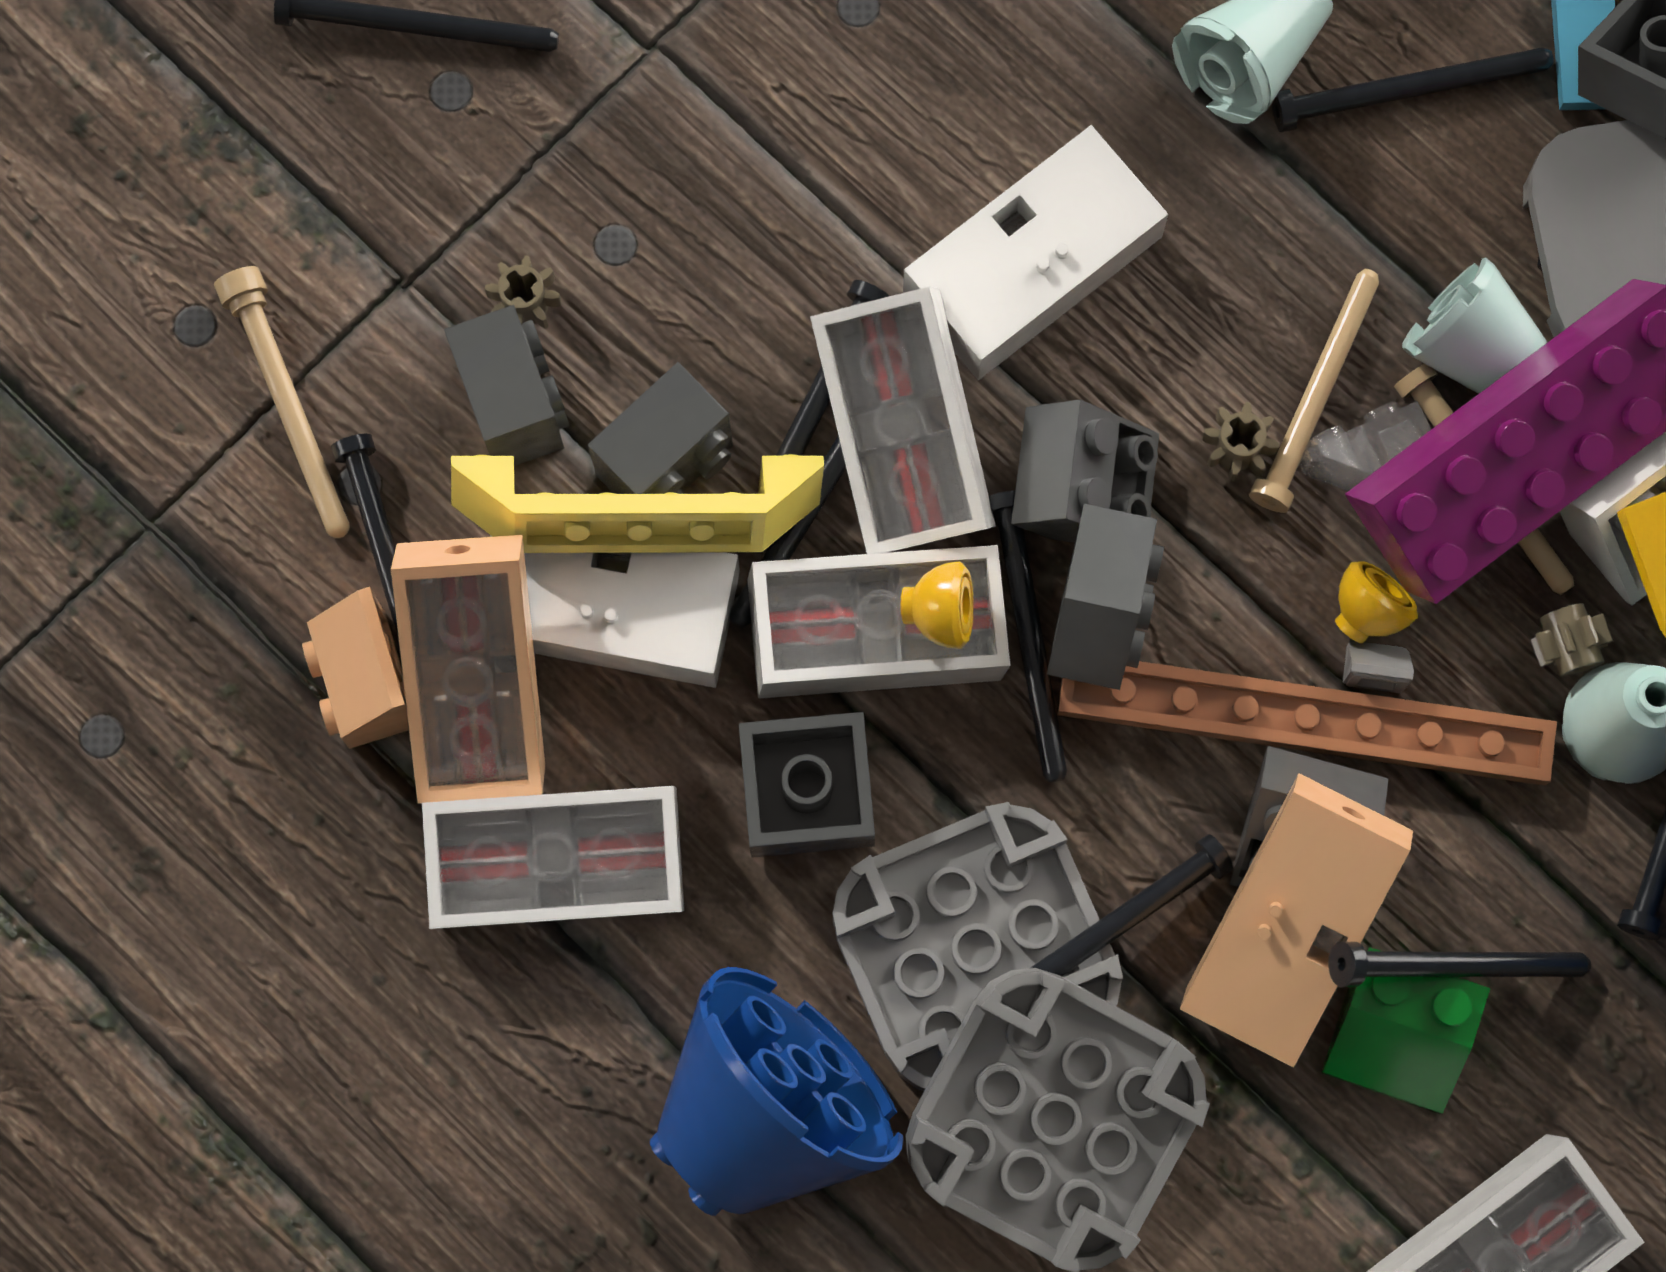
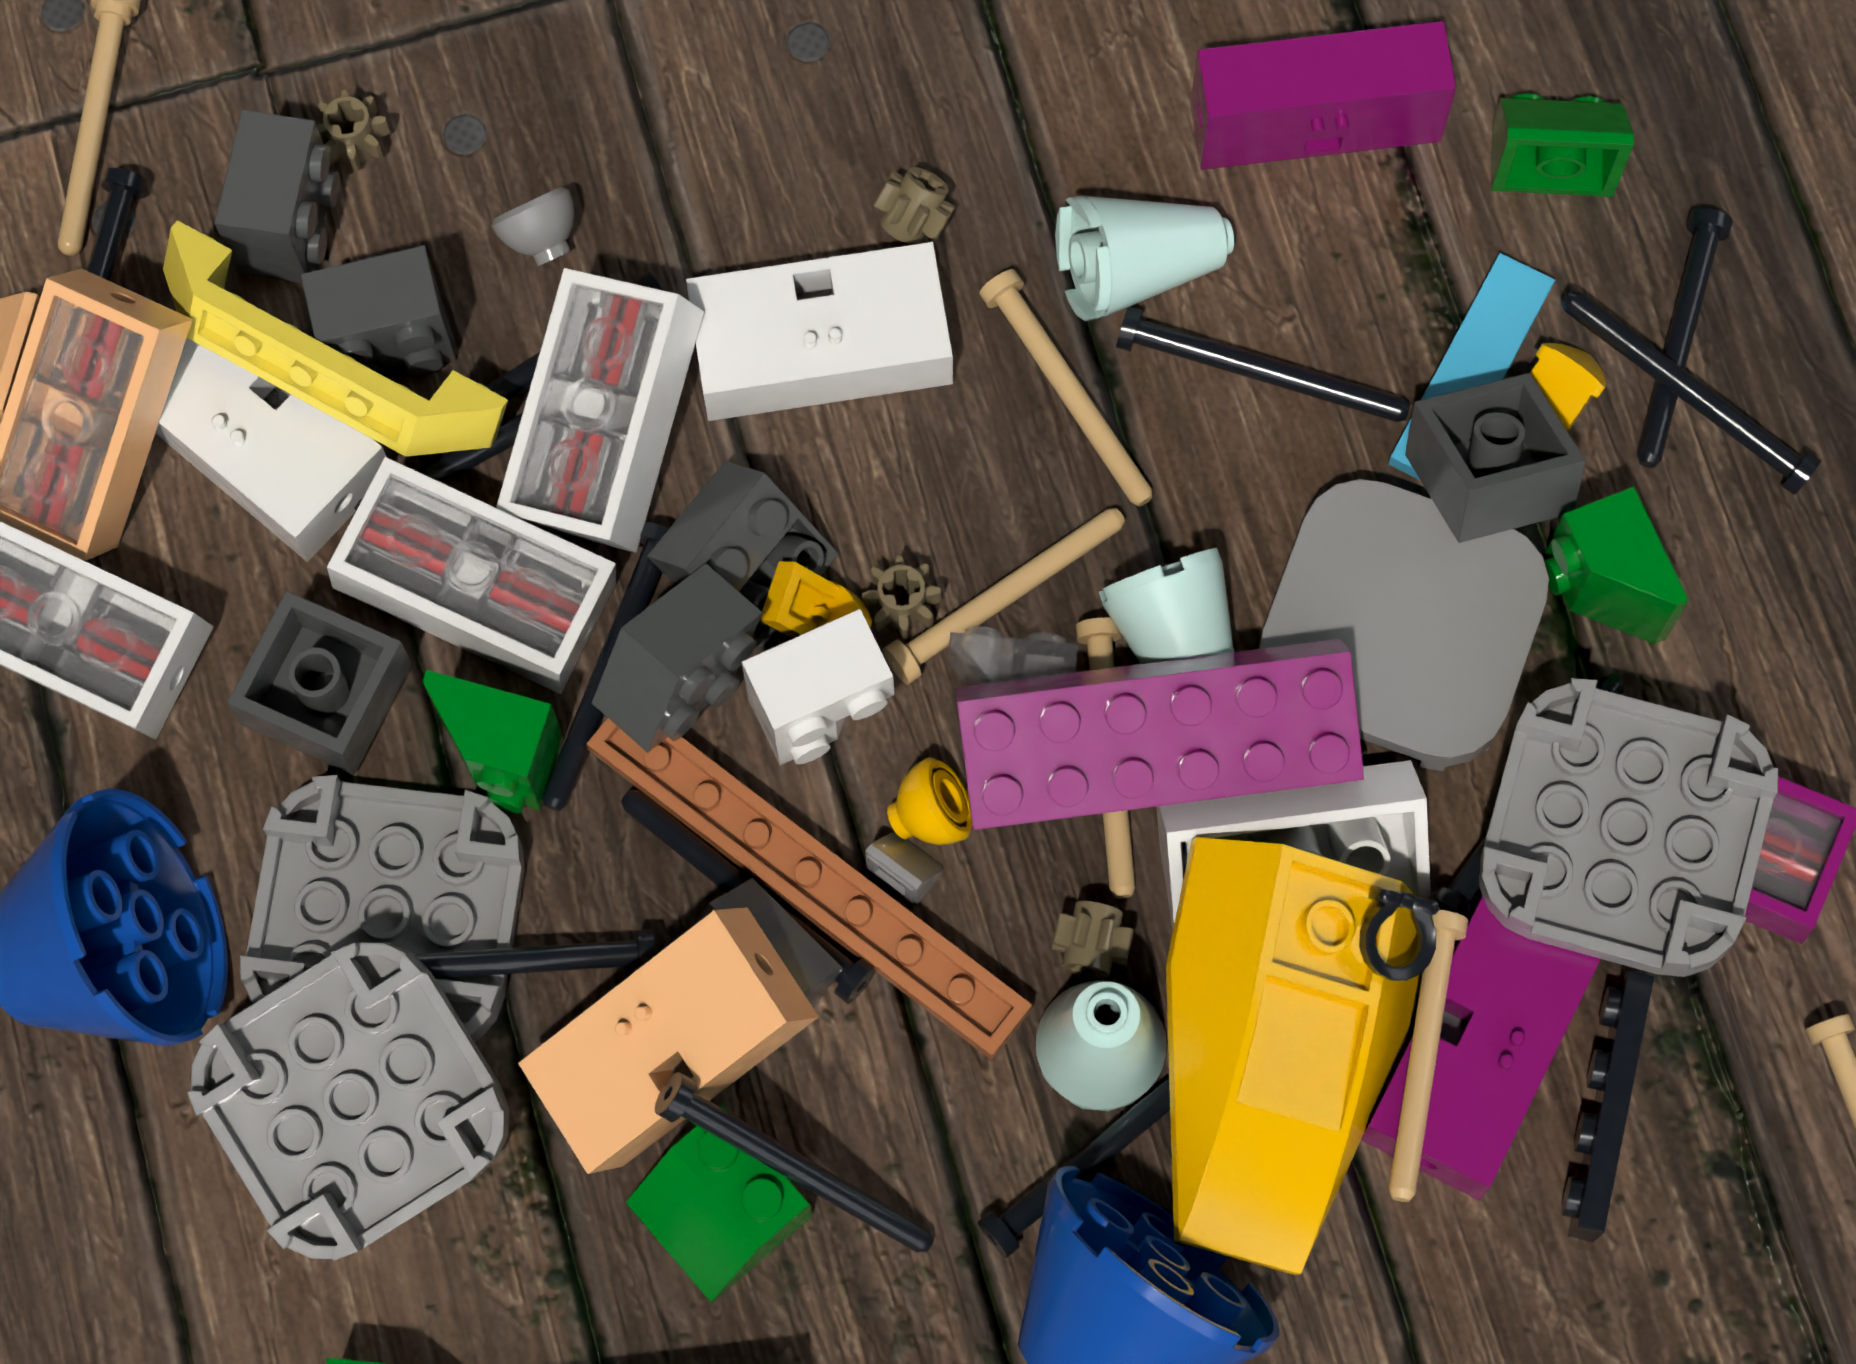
camera: 30 degrees right, 5 degrees down
yellow brick [901,561,974,649] -> none
none -> green slope [423,670,564,813]
none -> light grey brick [491,187,575,266]
none -> black bar [621,789,876,1004]
none -> white slope [742,609,894,765]
none -> yellow tile [760,561,872,639]
none -> dark tan gear [874,167,955,245]
none -> tan bar [979,269,1152,507]

